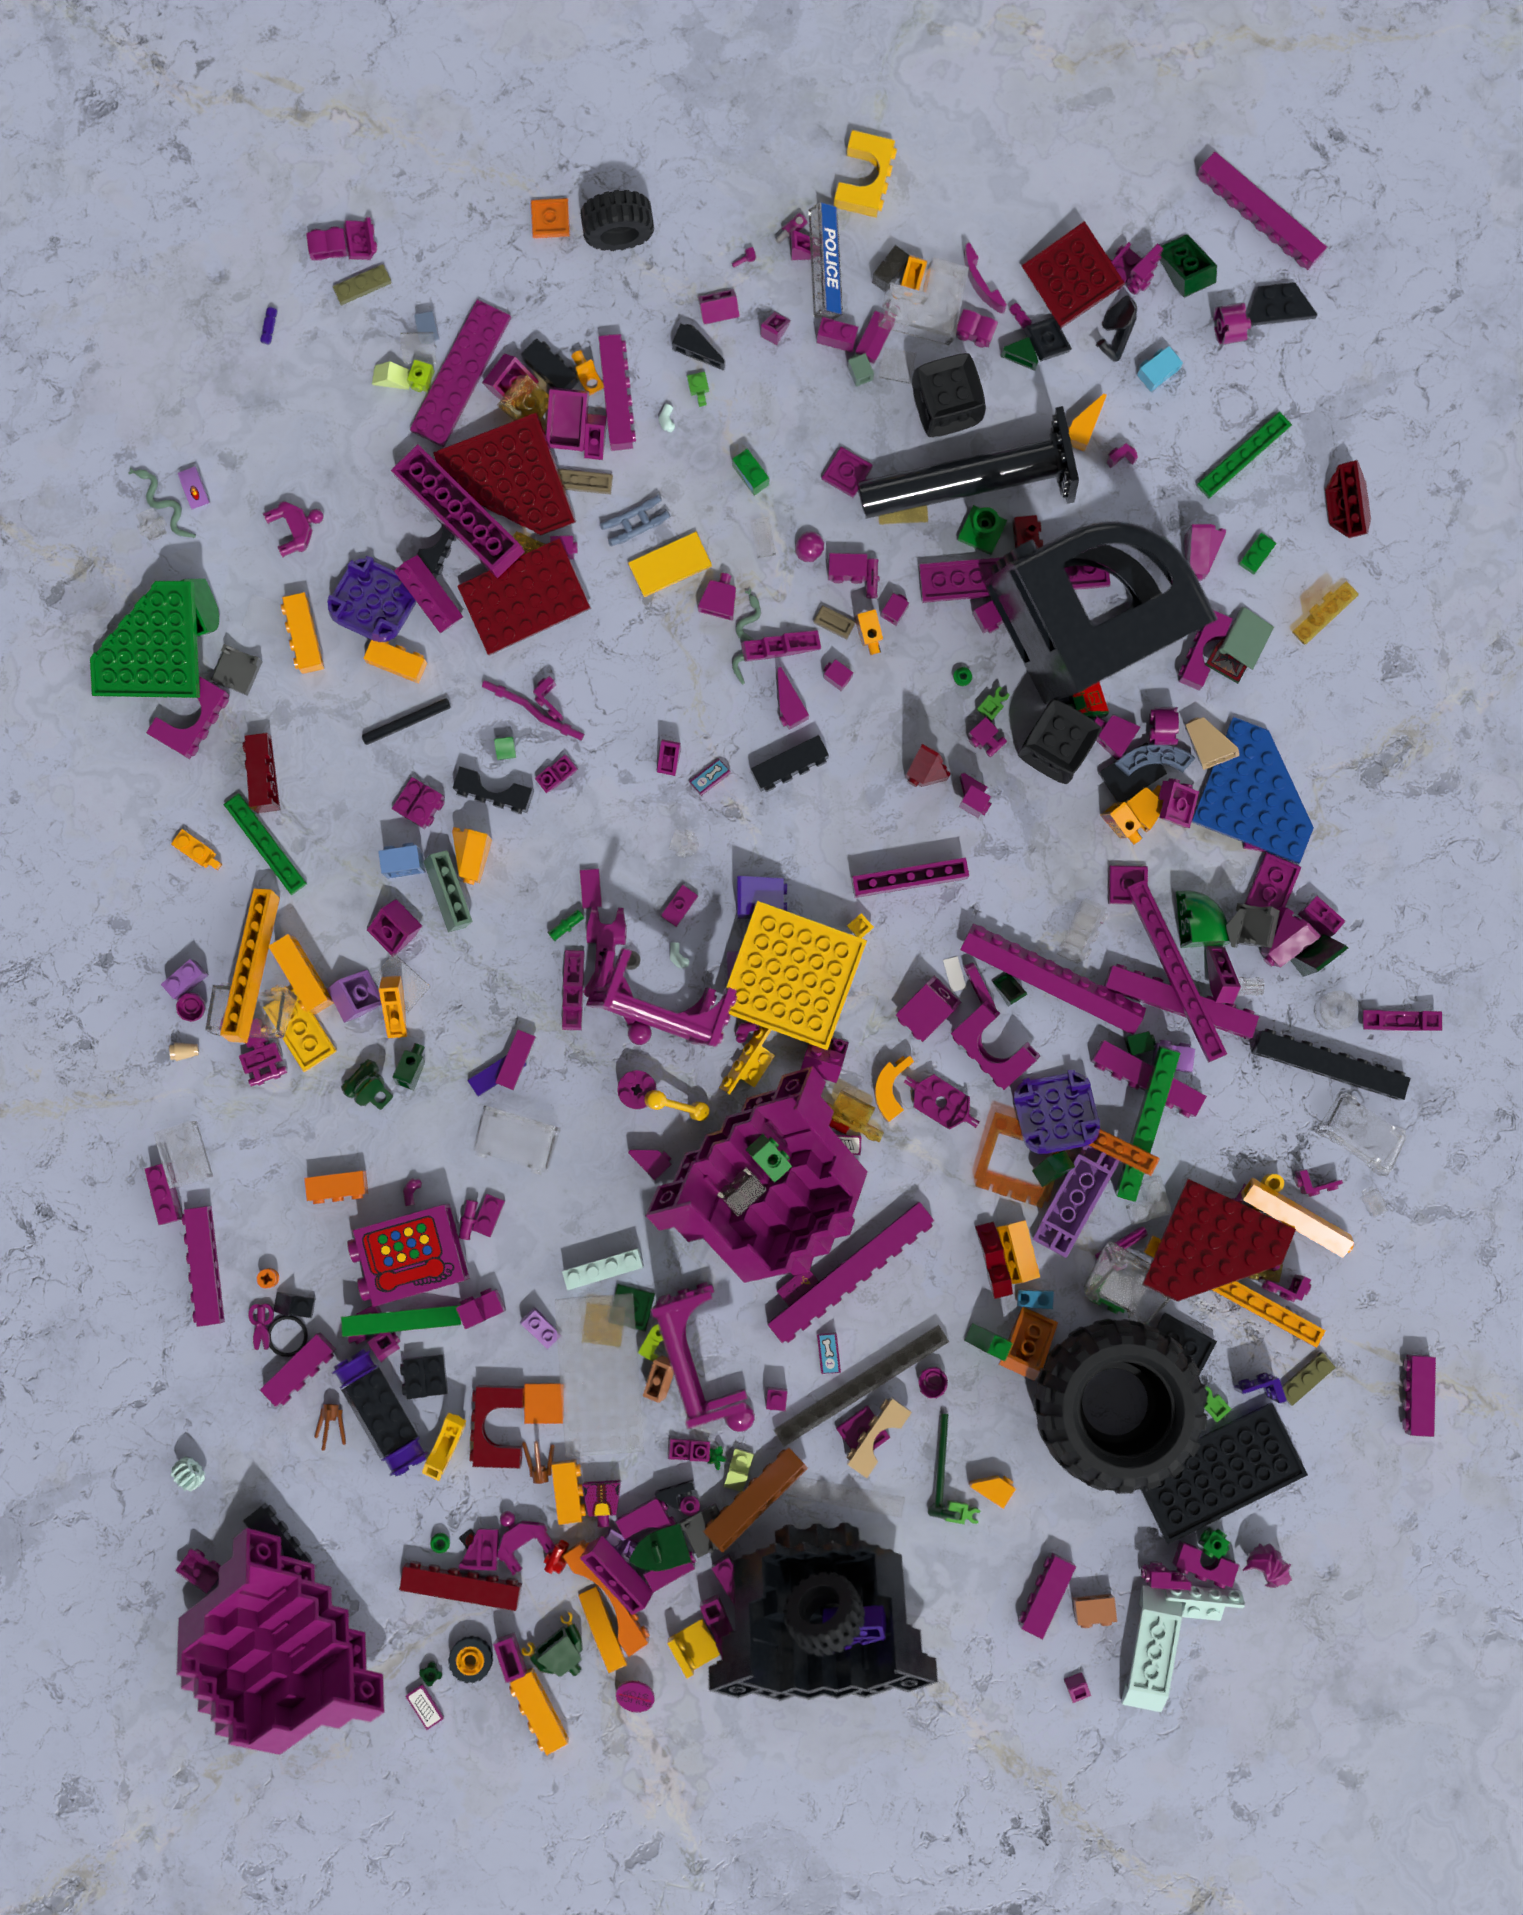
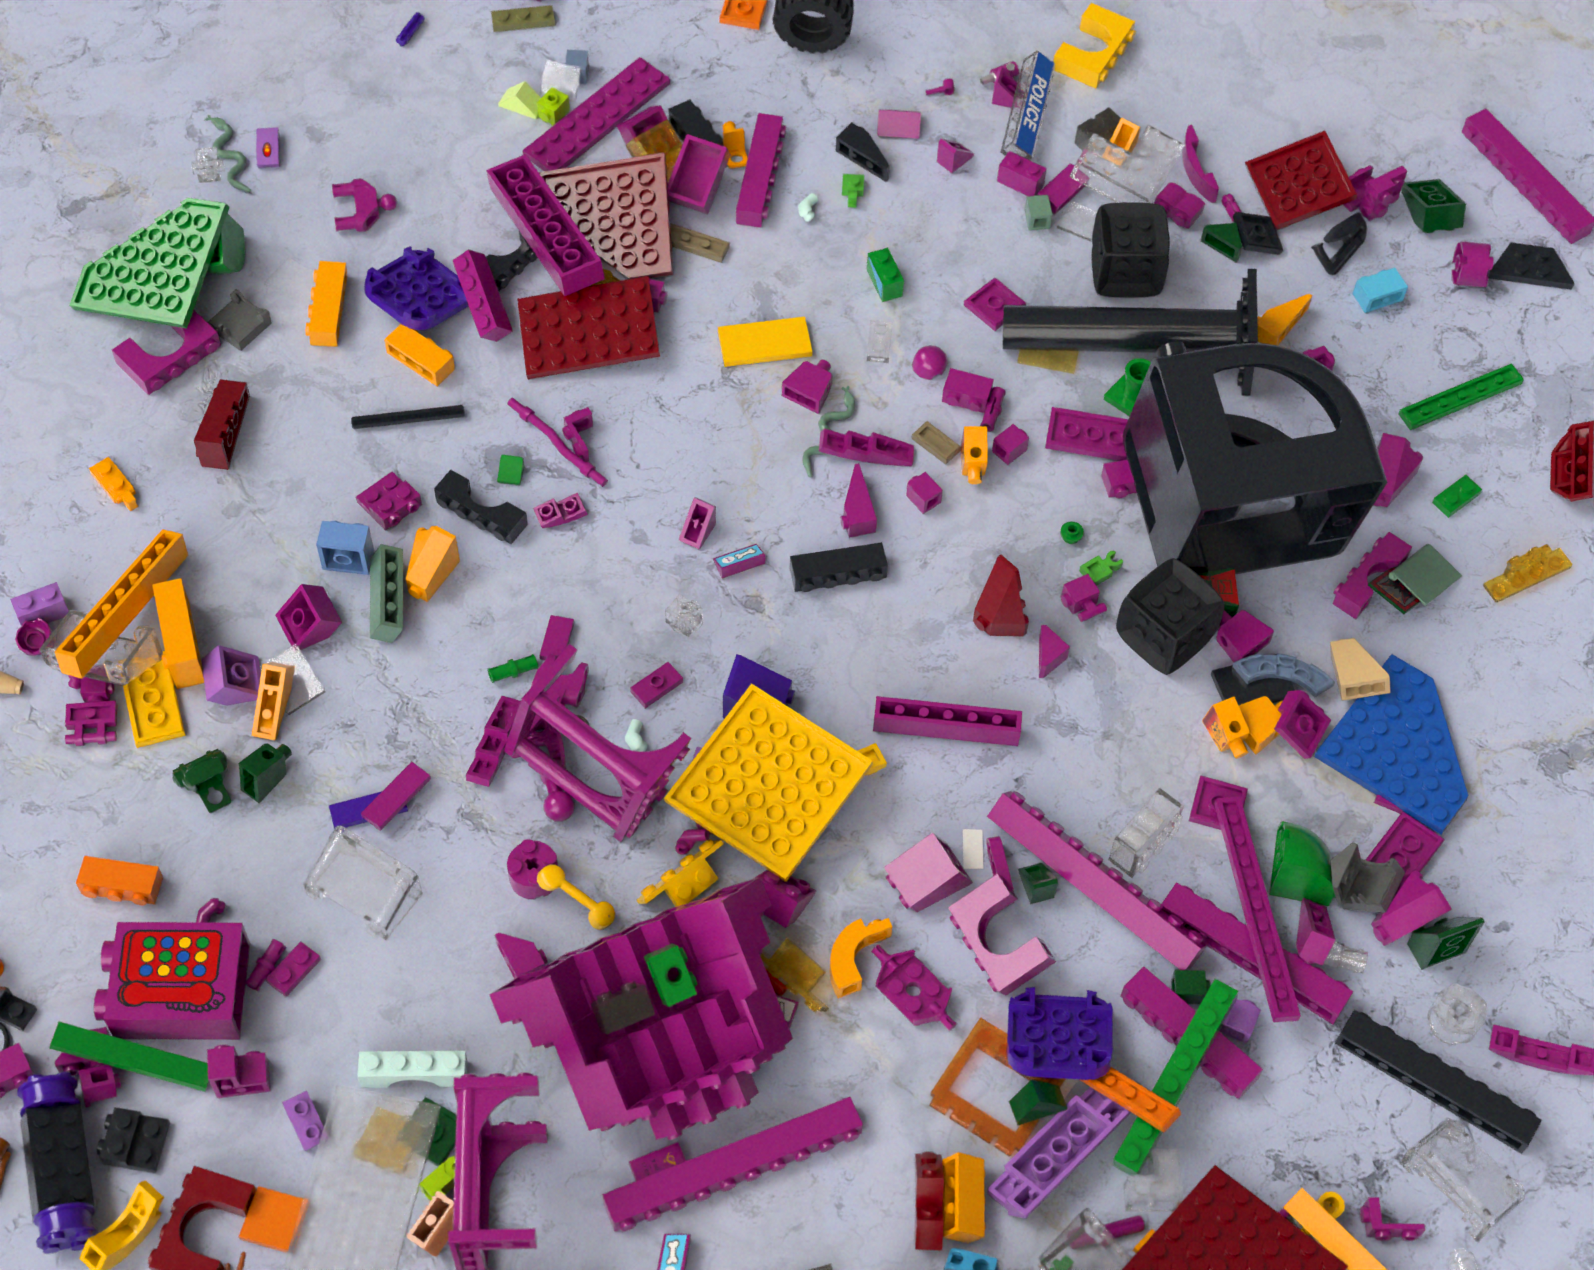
camera: 15 degrees right, 25 degrees down
green tile [223,793,307,895] -> none
magenta slope [584,414,607,460] -> none
sand blue piece [600,494,671,546] -> none
magenta brick [959,785,992,818] -> none
magenta brick [1149,707,1179,745] -> none
magenta hinge [1298,896,1346,937] -> none

